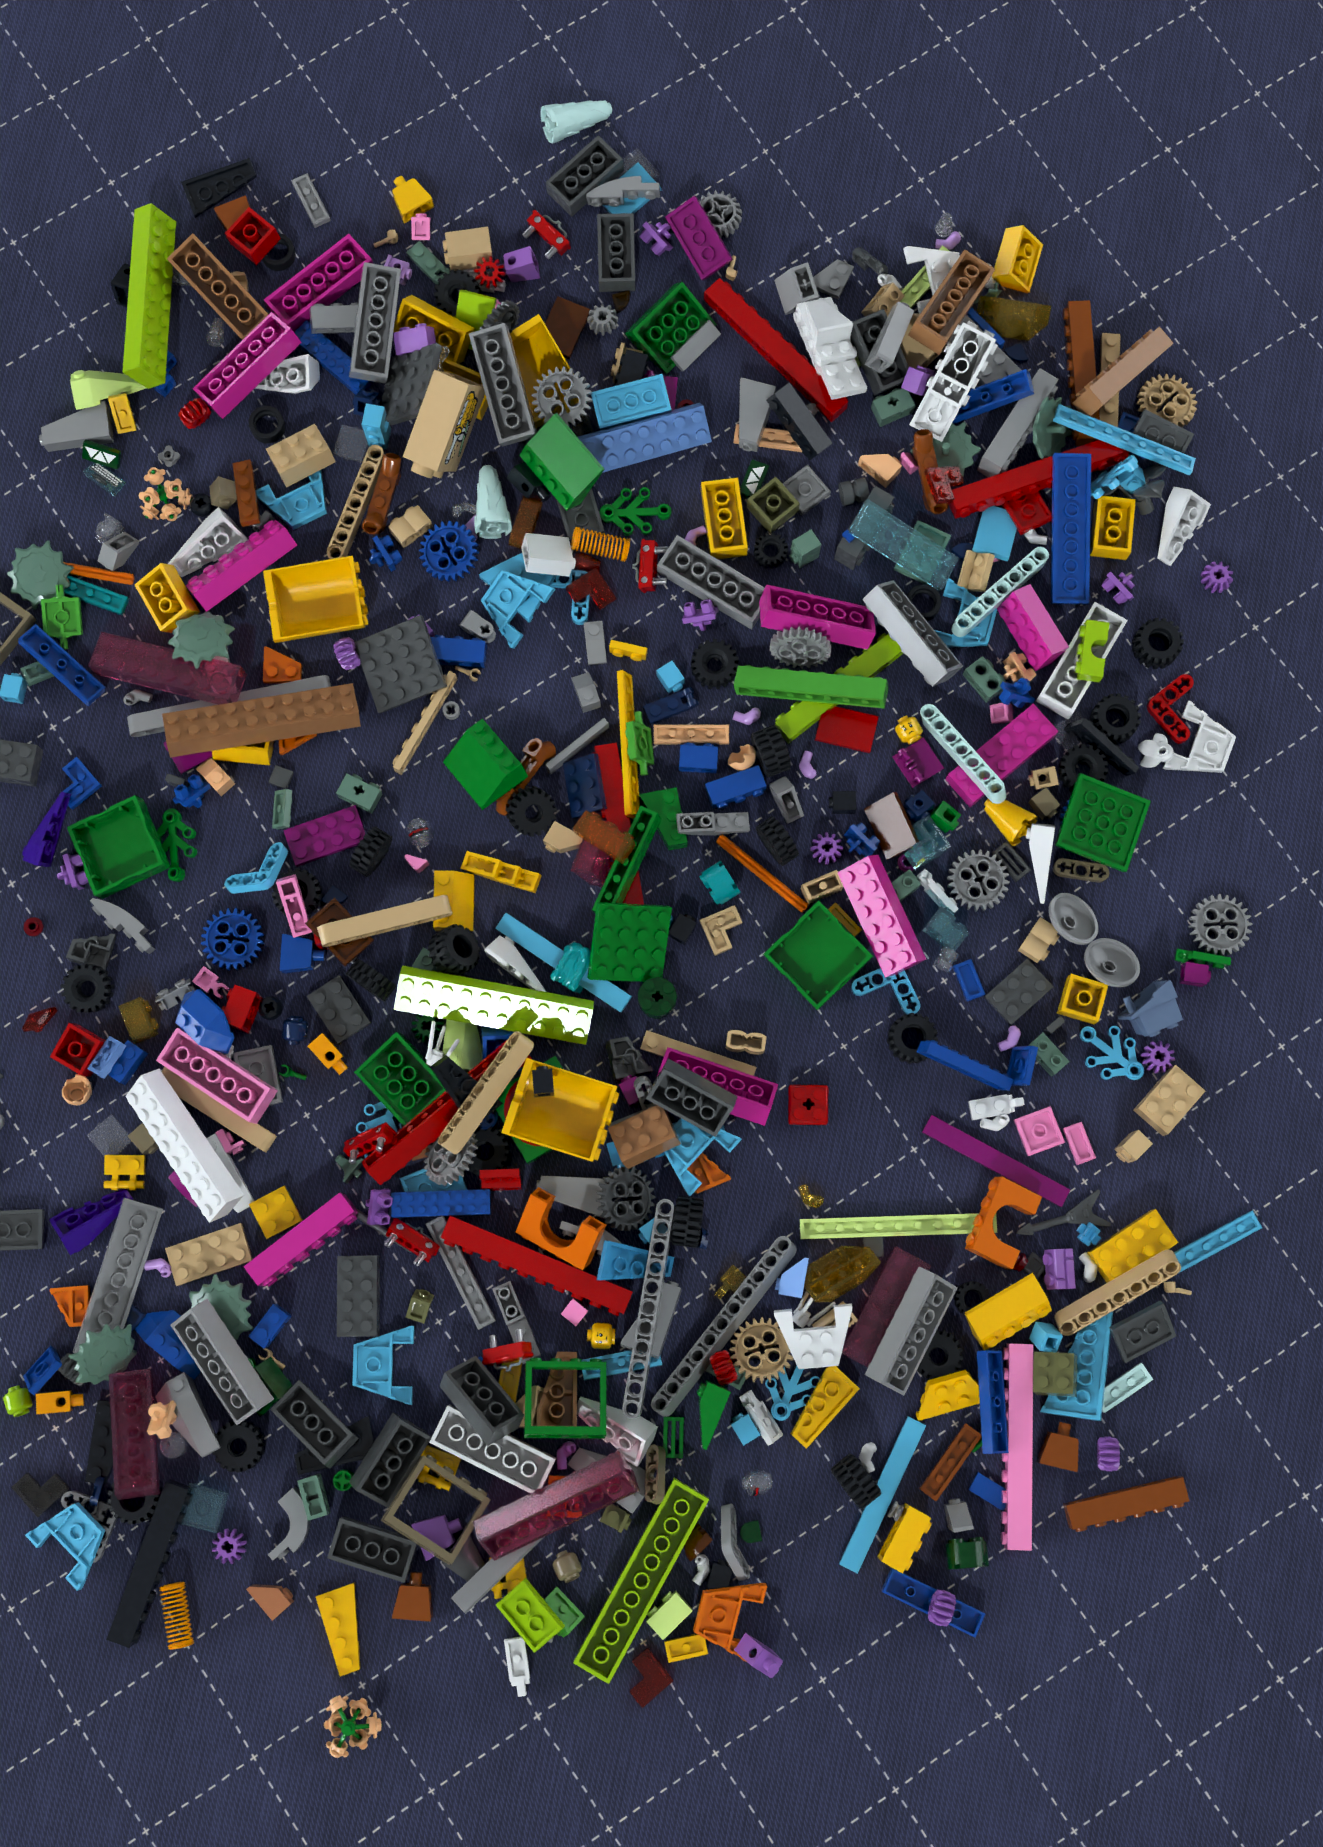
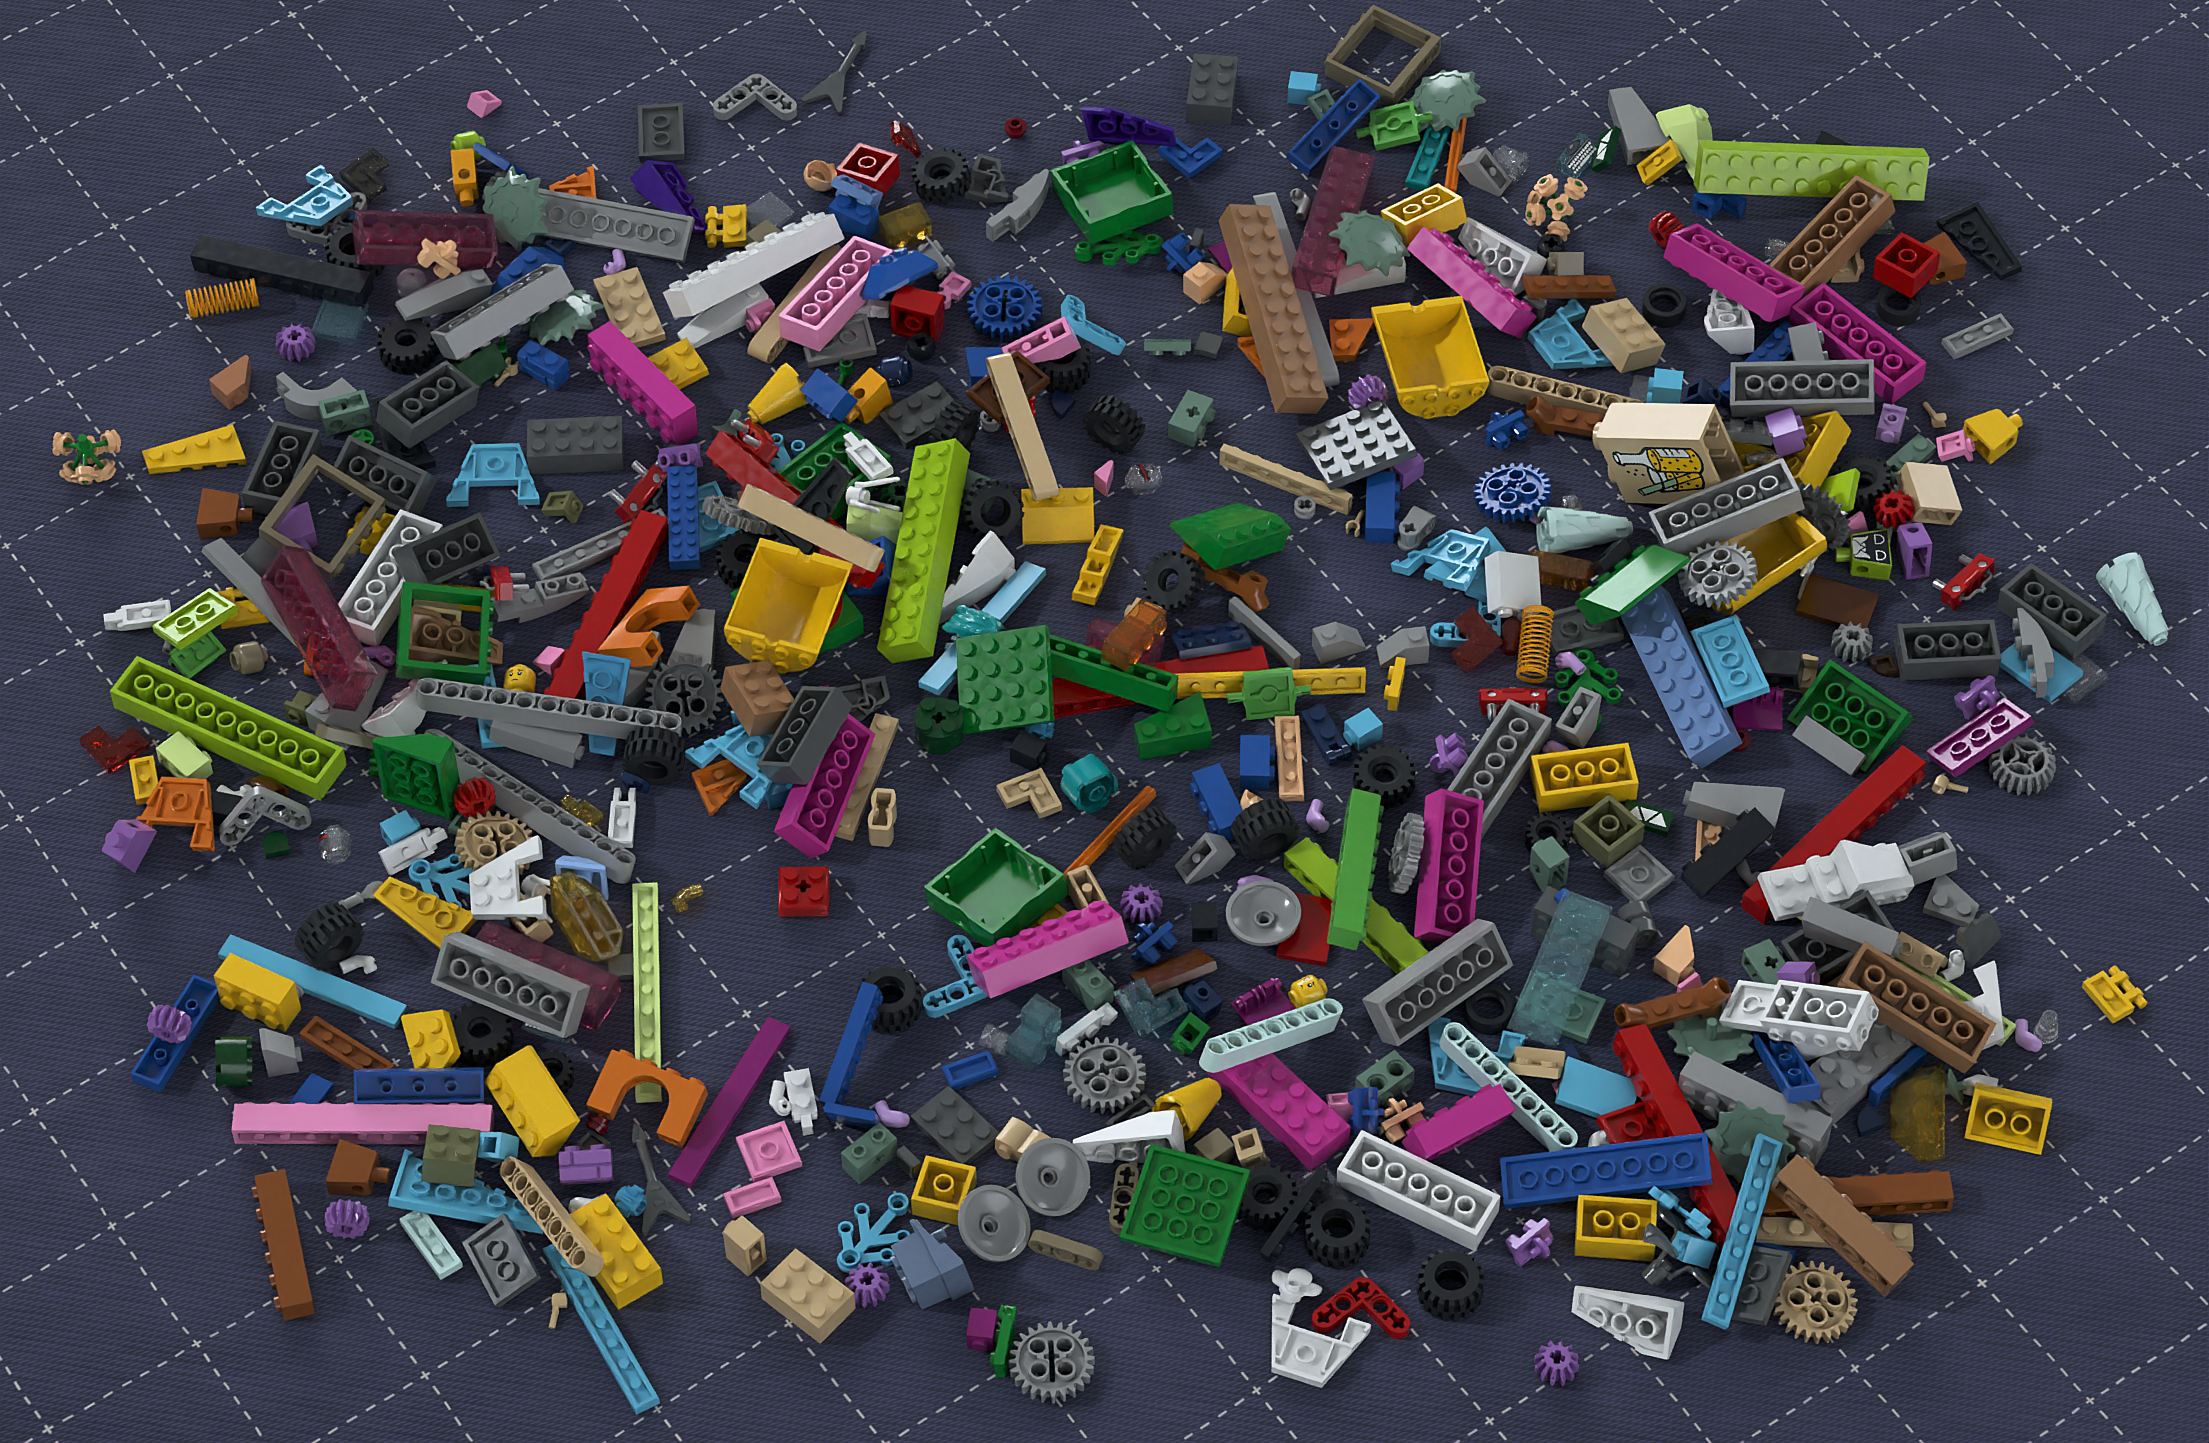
camera: 90 degrees right, 25 degrees down
light grey plate [158,445,180,467] -> none
magenta plate [283,805,366,867] -> none
tan brick [389,505,433,548] -> none
red slope [480,1169,522,1191] -> none
black brick [532,1066,554,1097] -> none
light grey slope [676,812,750,835] -> none
clear red plate [924,466,964,504] -> none
lime arch [1075,620,1109,682] -> none
none -> light grey piece [339,881,383,910]
none -> white hinge [608,788,637,848]
none -> yellow cone [747,363,809,425]
none -> blue brick [800,368,858,422]
none -> white hinge [843,432,893,481]
none -> dark tan beam [1028,1230,1104,1270]
none -> light grey dish [1226,881,1301,946]
none -> lavender arm [1555,652,1586,675]
none -> light grey slope [1555,687,1602,749]
none -> torso [1835,529,1892,580]
none -> yellow plate [2082,965,2148,1023]

